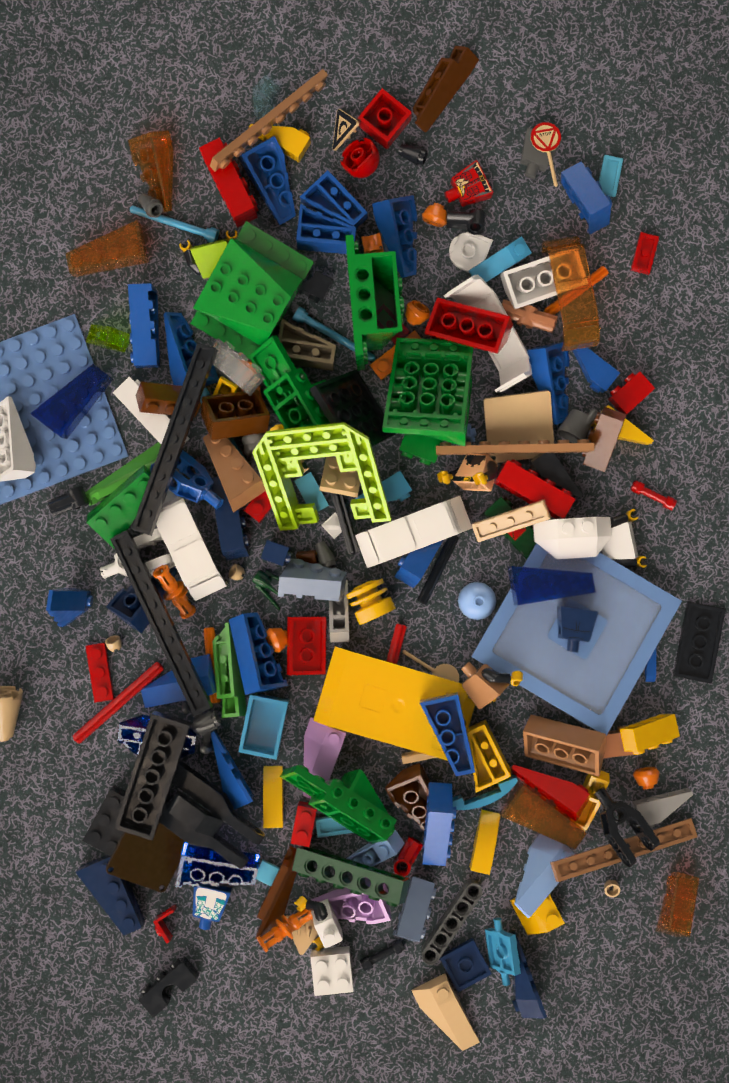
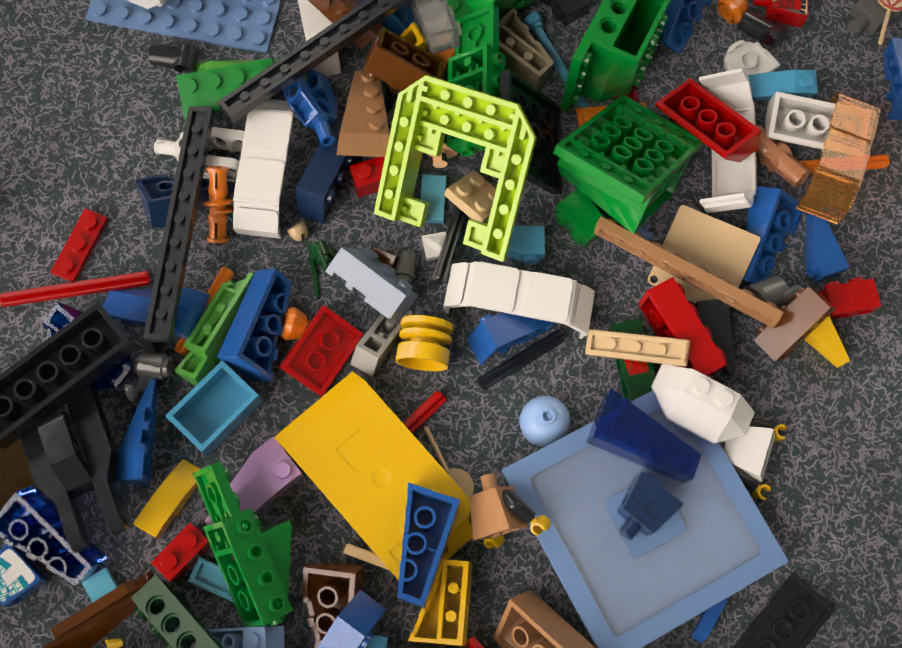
camera: 25 degrees right, 15 degrees down
blue wedge [46,588,93,627] -> none
tan hinge [105,635,122,652] -> none
dark blue brick [261,540,293,566] -> none
orange cone [405,300,430,326] -> none
torso [437,454,498,491] -> none
red bar [630,480,677,511] -> none

